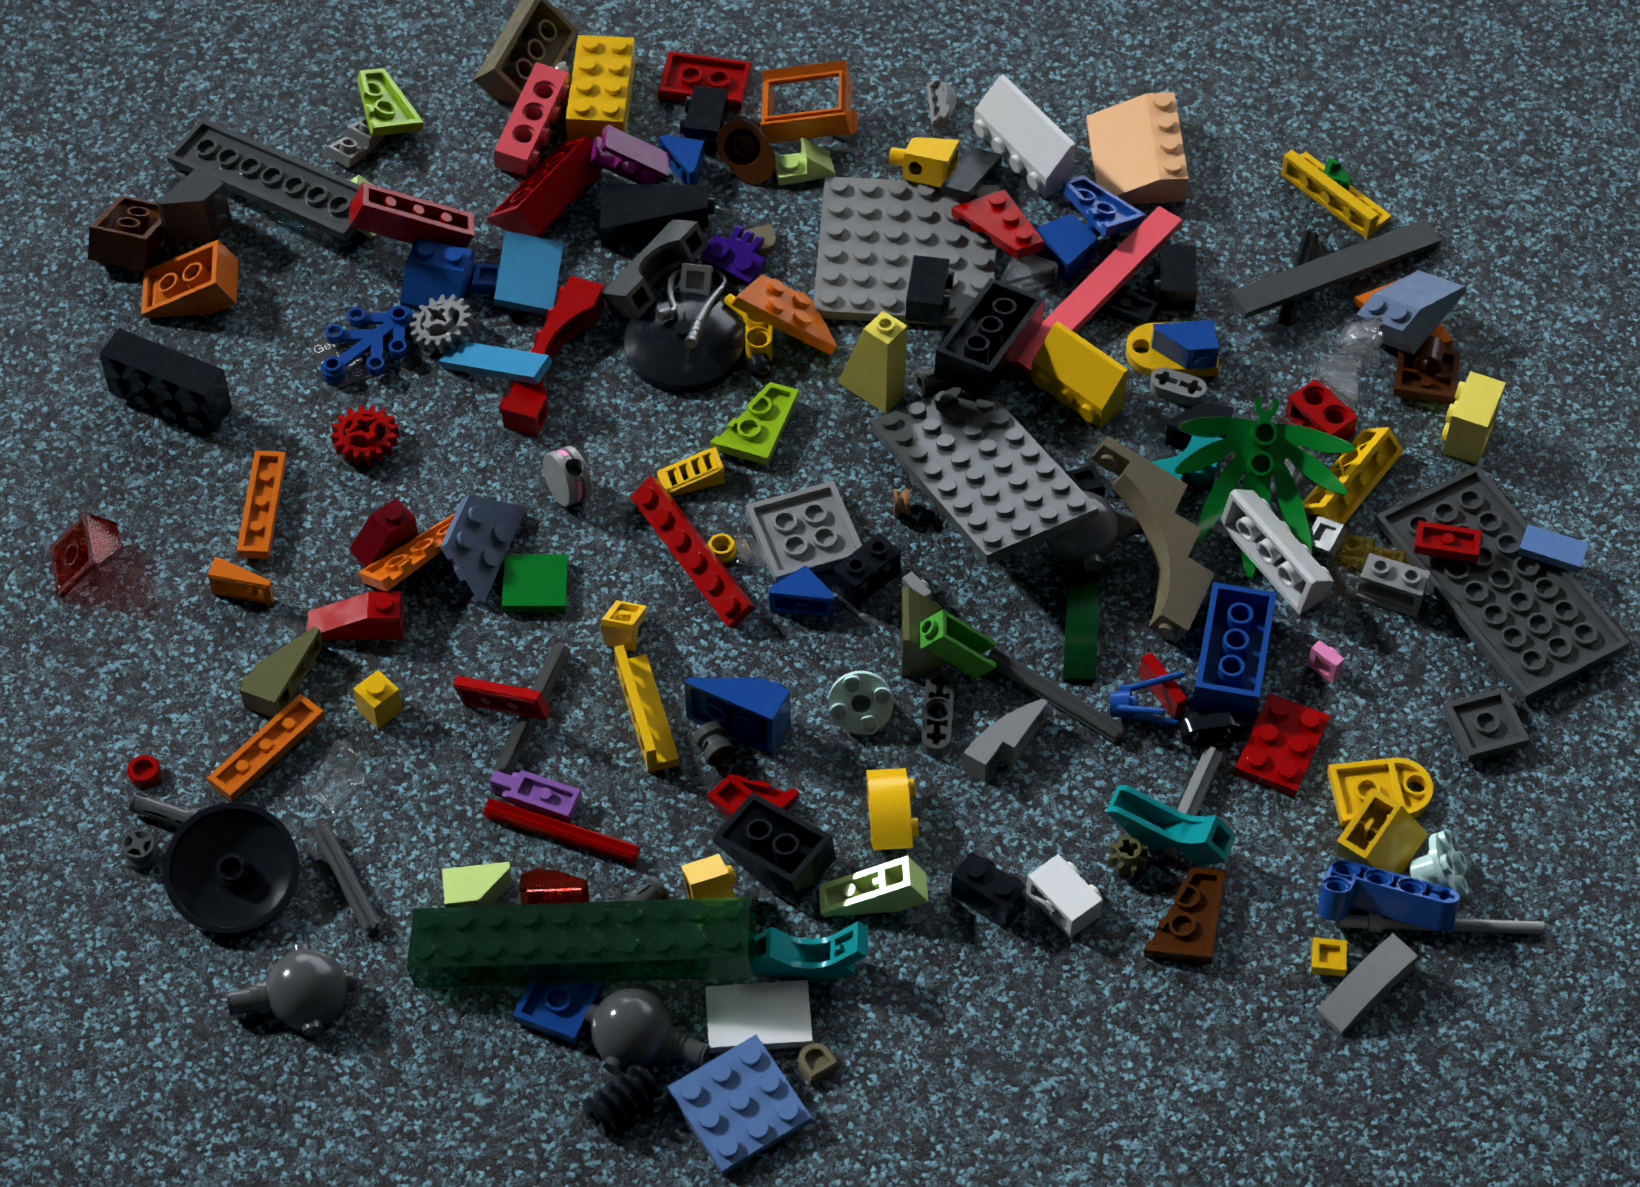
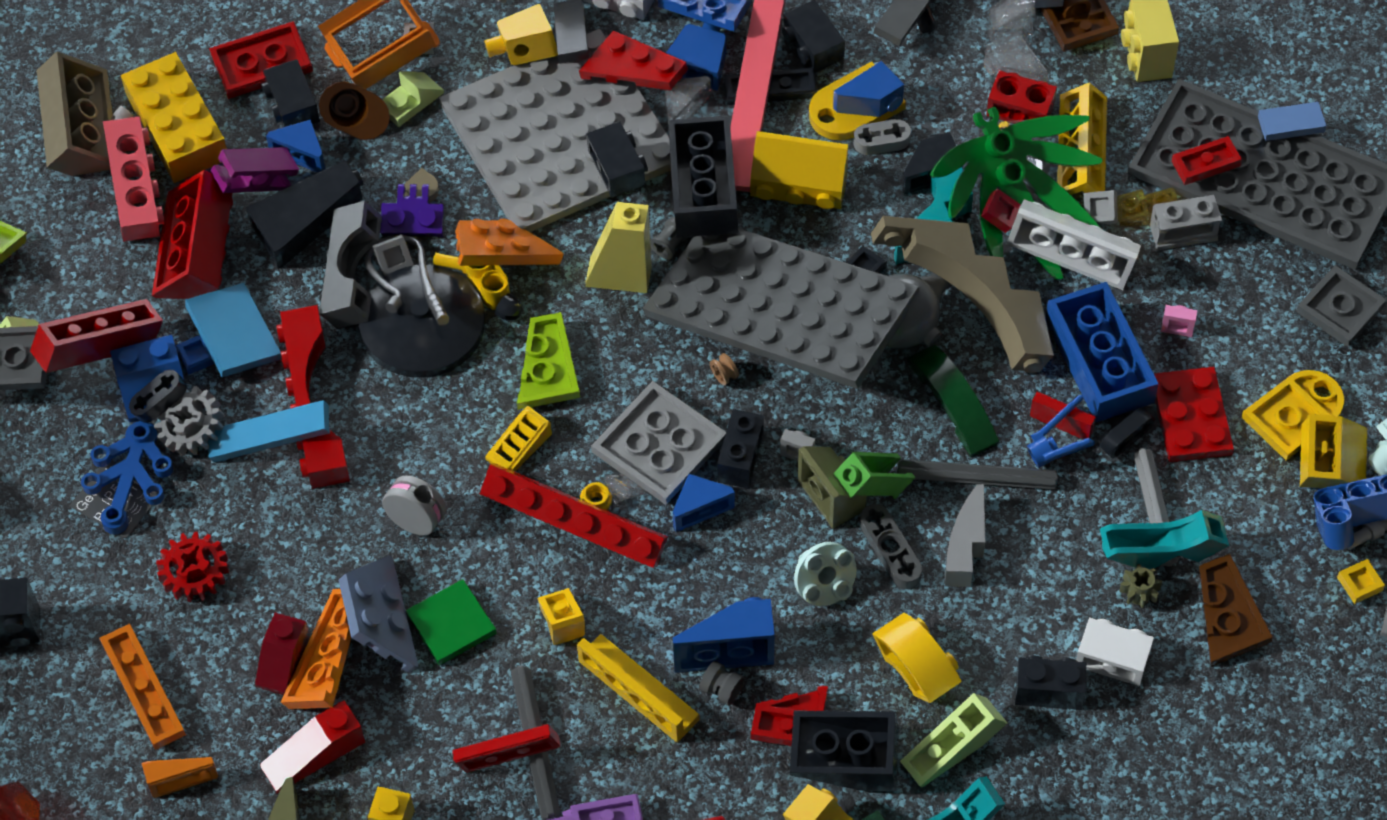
camera: 30 degrees left, 5 degrees up
none -> black beam [129,370,187,423]
none -> dark red plate [981,188,1021,233]

